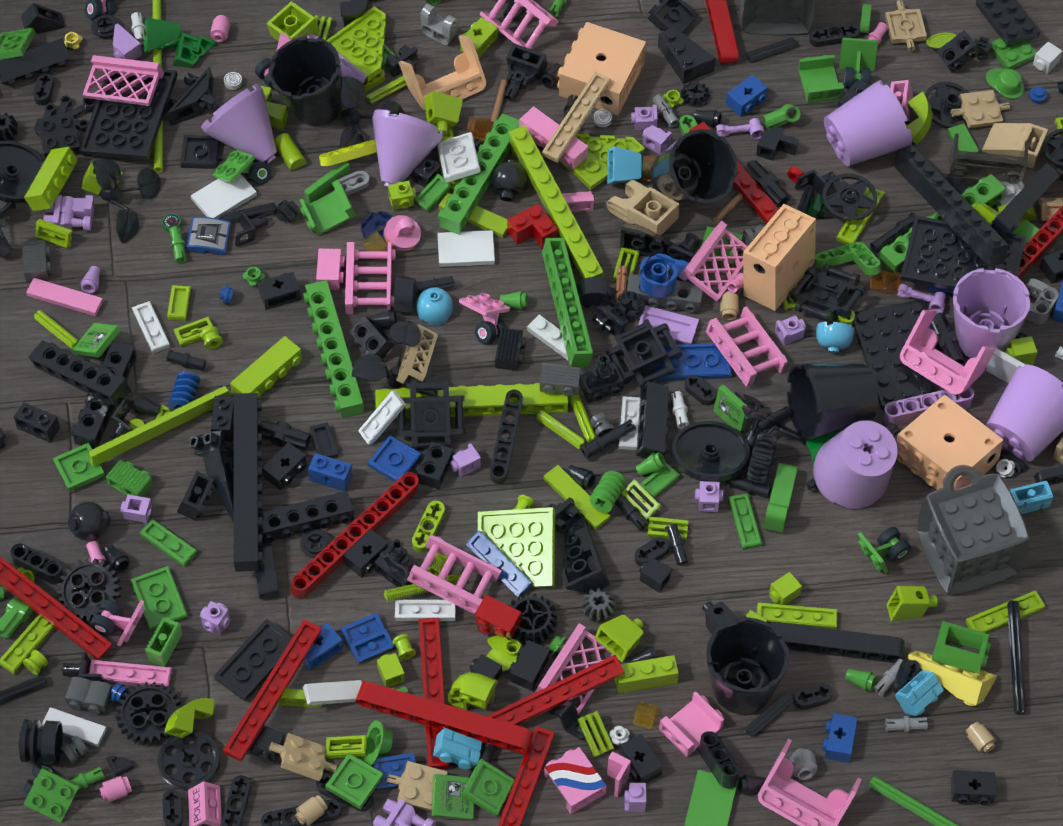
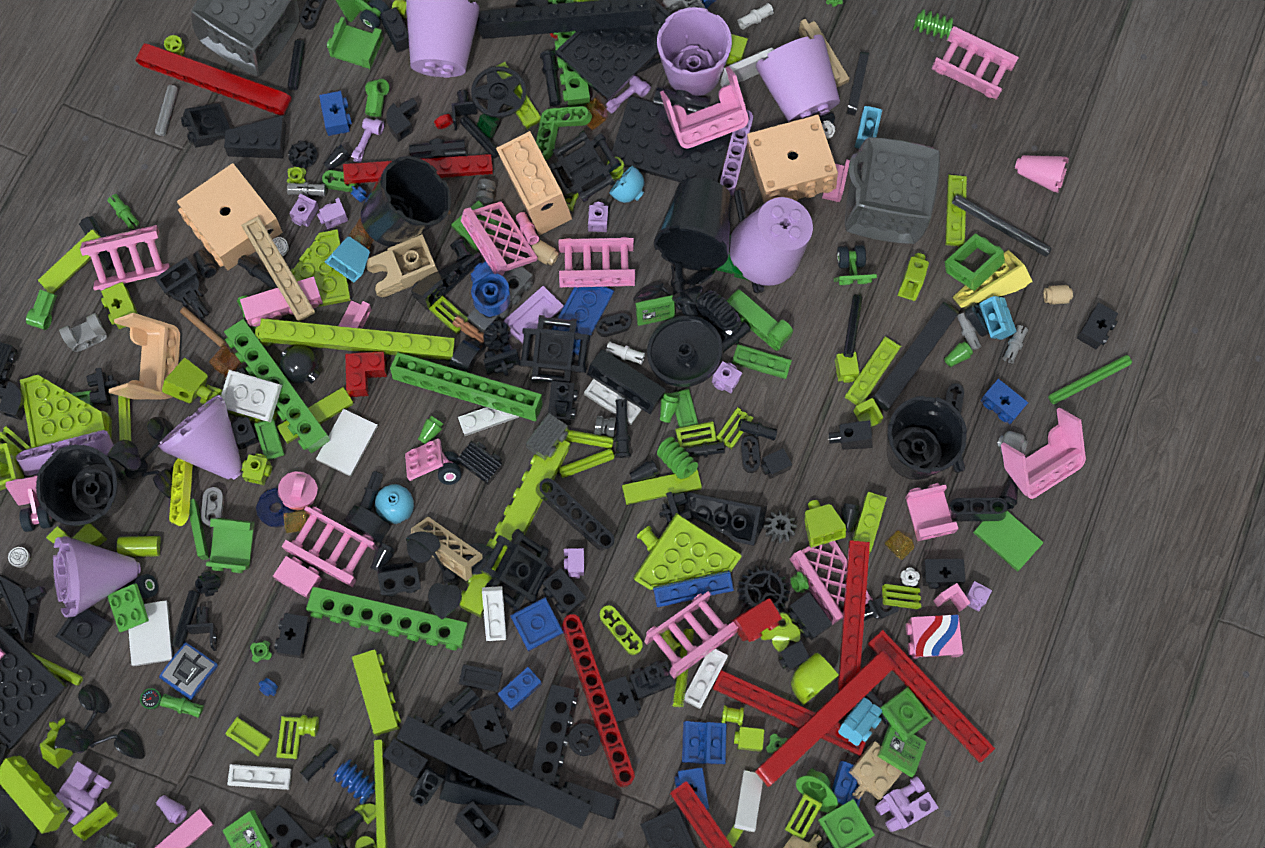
camera: 65 degrees left, 15 degrees up
none -> black axle [843,294,863,358]

